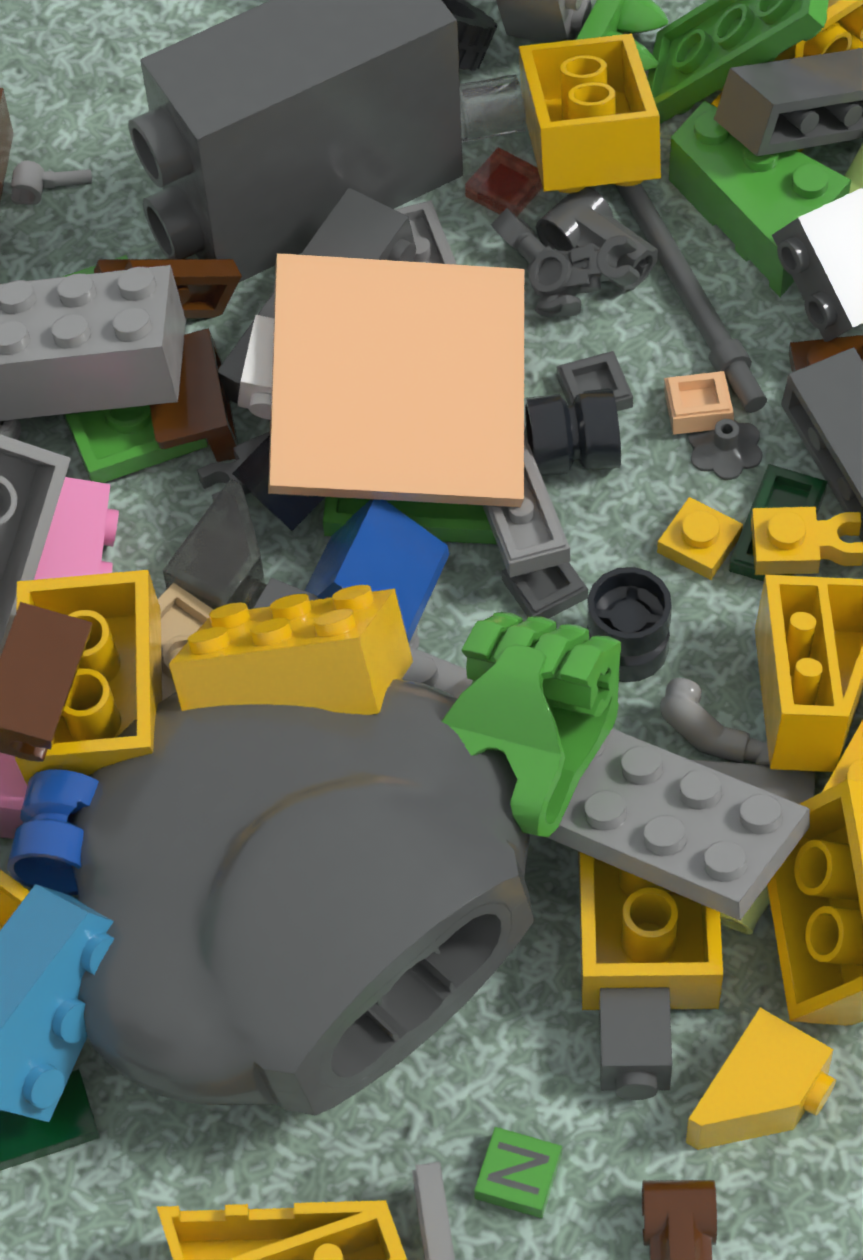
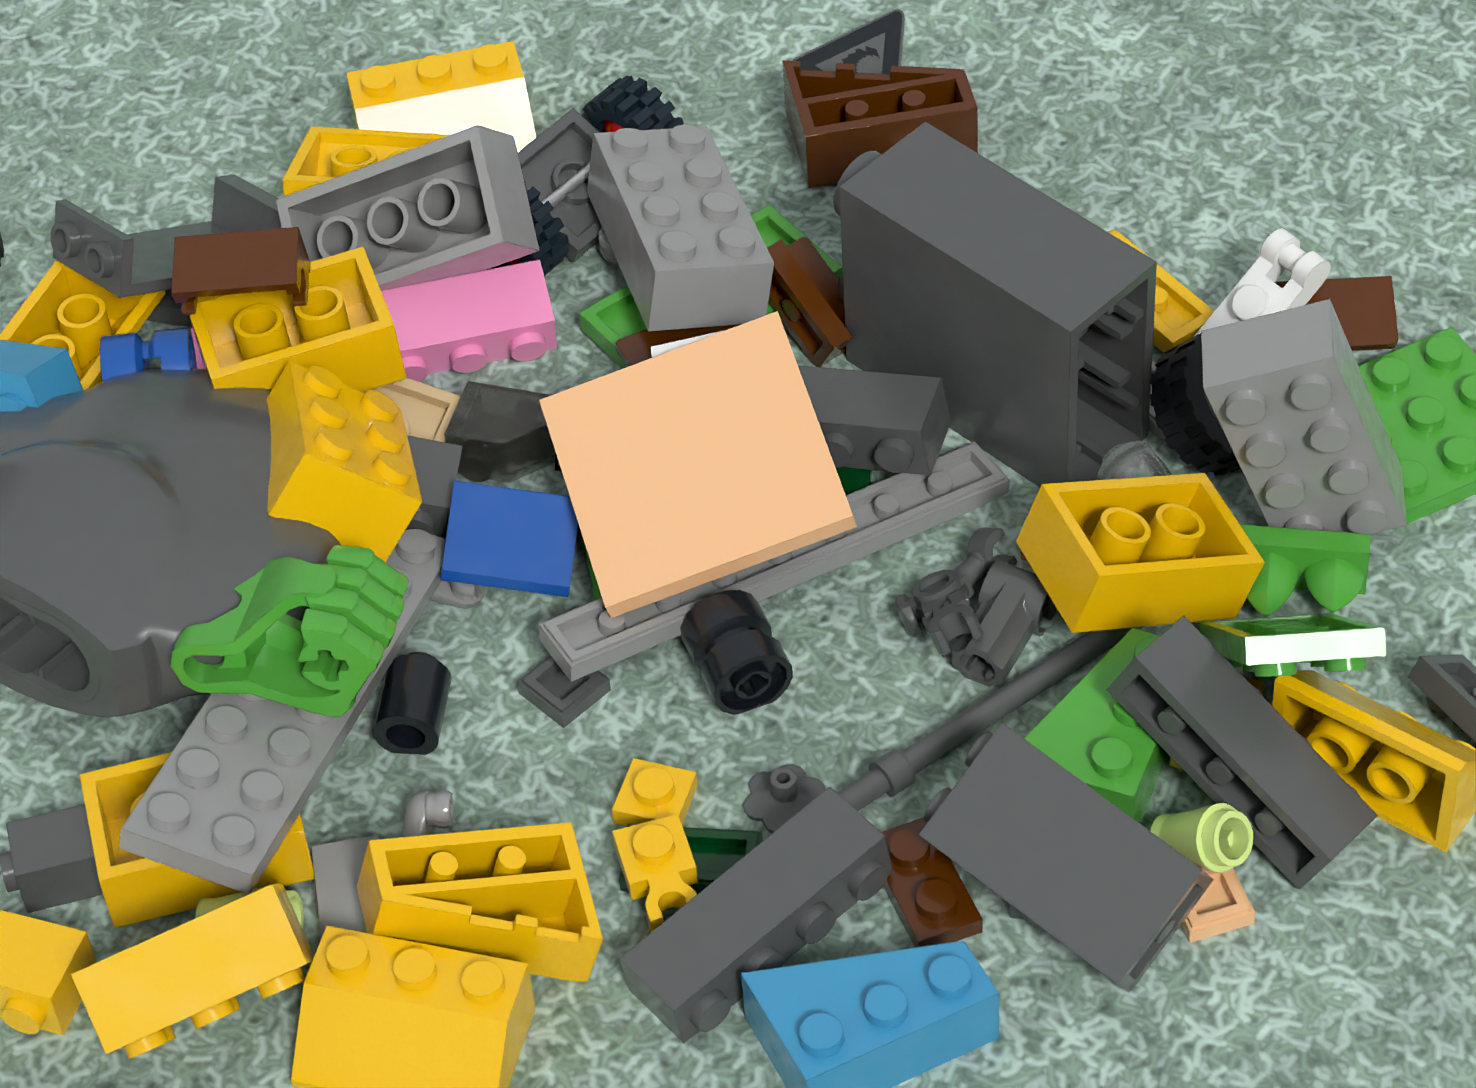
camera: 75 degrees right, 10 degrees down
dark grey tile [557,351,633,411] -> none
black wheel [587,567,672,682] -> none
light nougat tile [664,371,734,435] -> none

